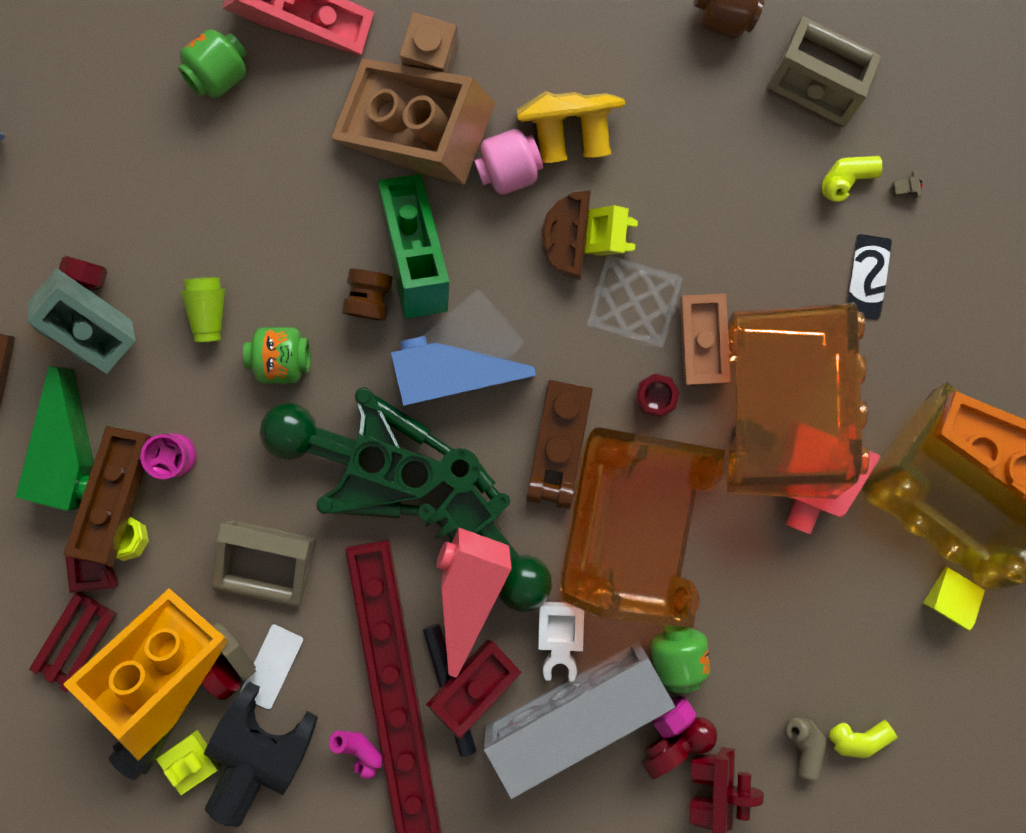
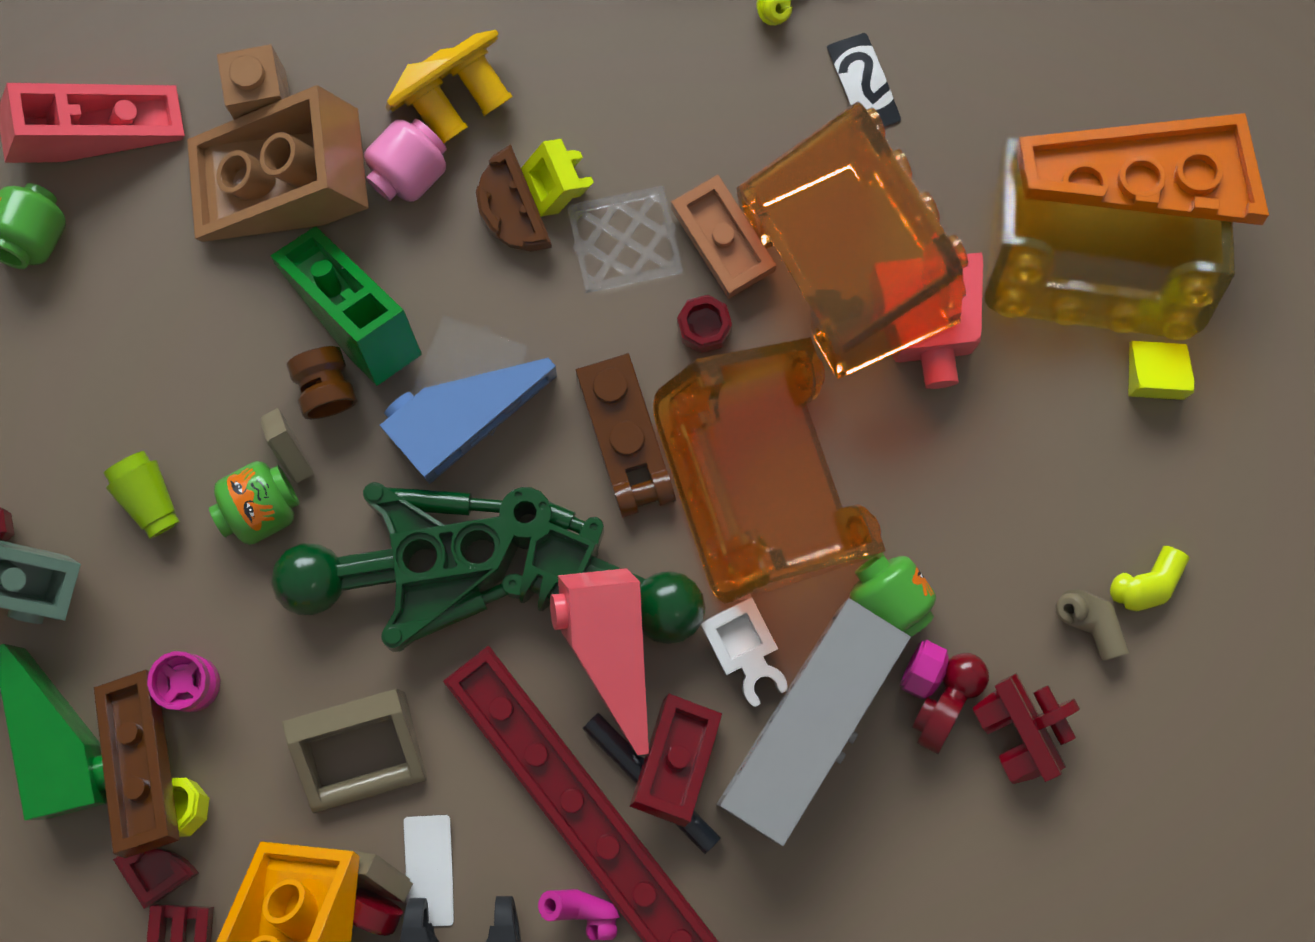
camera: 25 degrees left, 10 degrees down
none -> dark tan tile [260,408,314,483]

